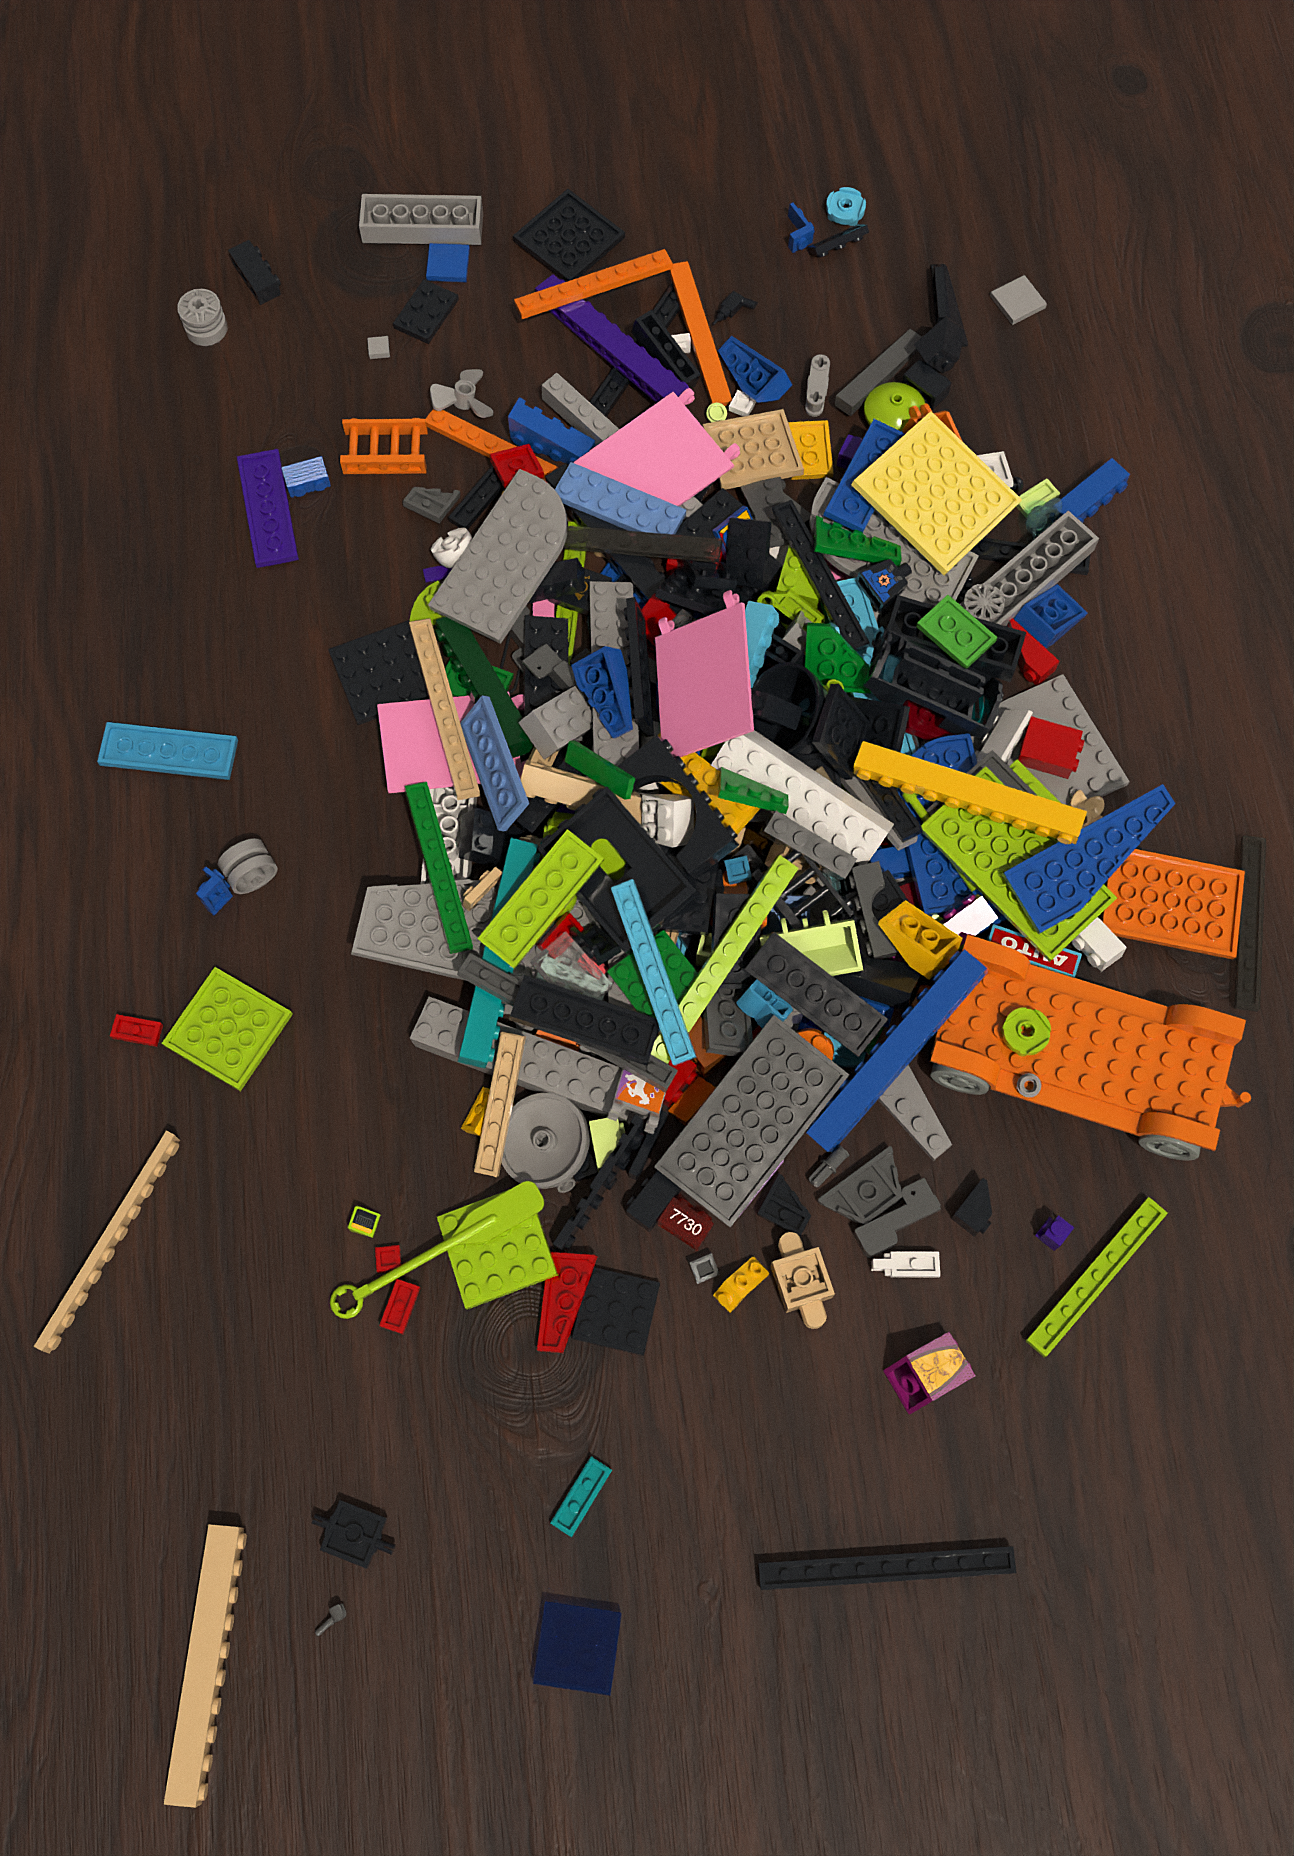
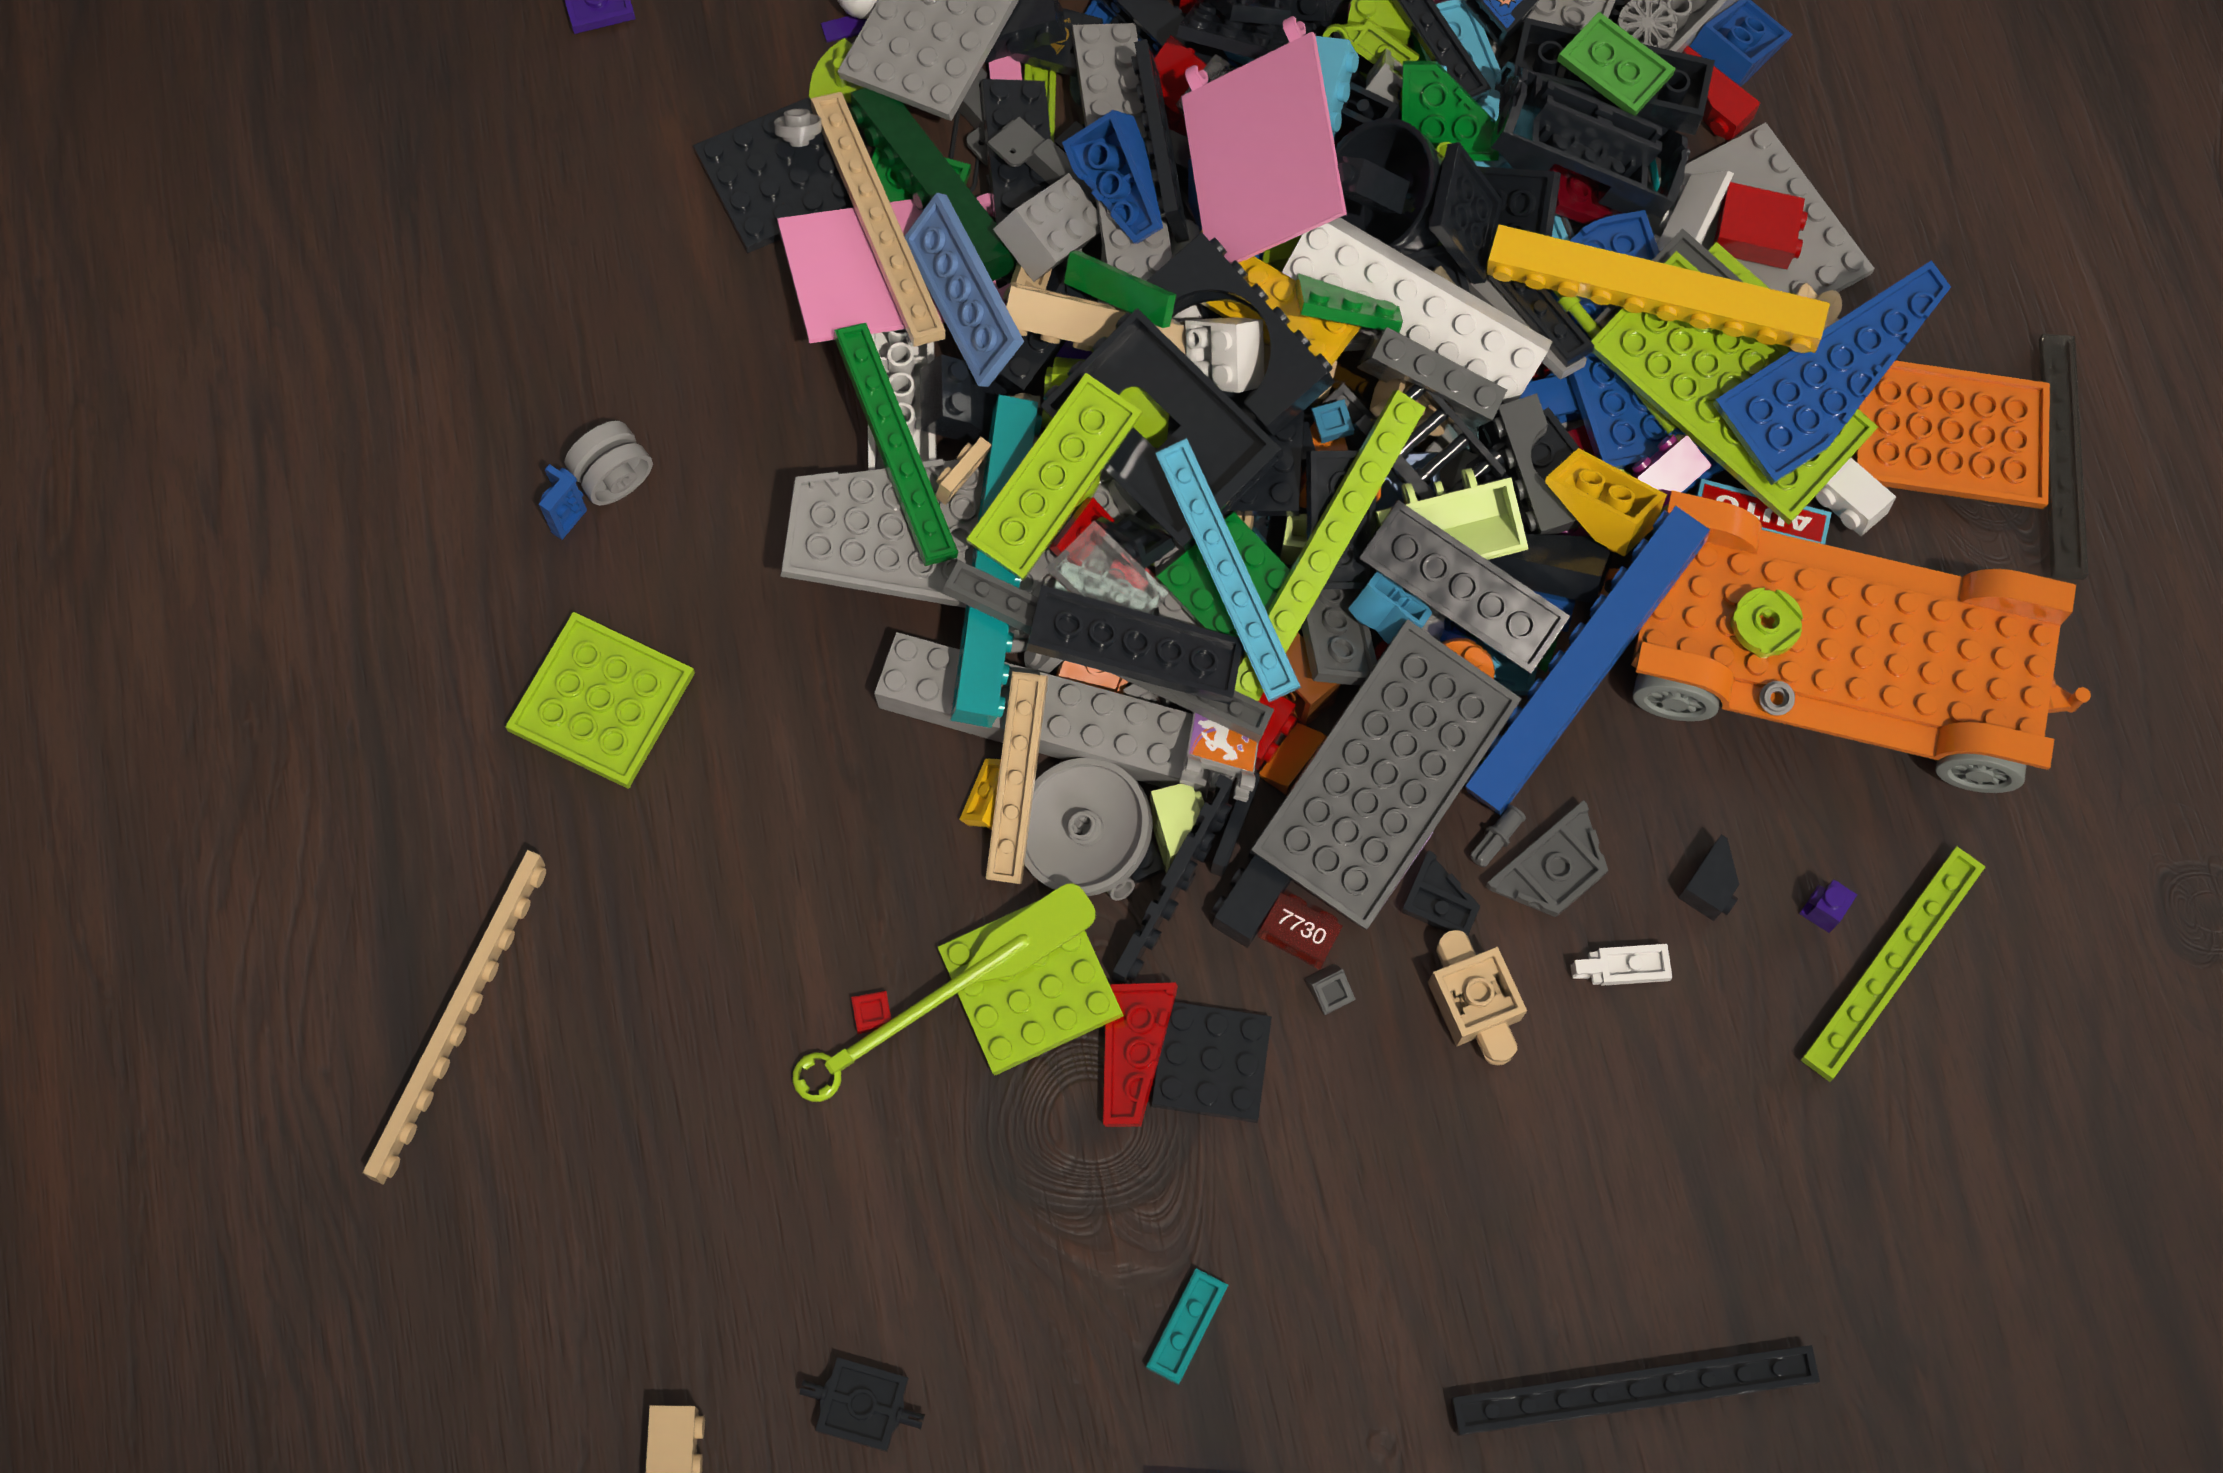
camera: 10 degrees left, 0 degrees up
dark azure plate [97,722,238,780] -> none
red plate [110,1014,163,1047] -> none
slope [348,1206,381,1238] -> none
red plate [379,1279,420,1335] -> none
yellow bracket [713,1257,769,1313] -> none
dark grey piece [853,1178,941,1258] -> none
light grey wing [878,1065,952,1161] -> none
slope [883,1332,975,1415] -> none
none -> light grey plate [774,109,822,147]

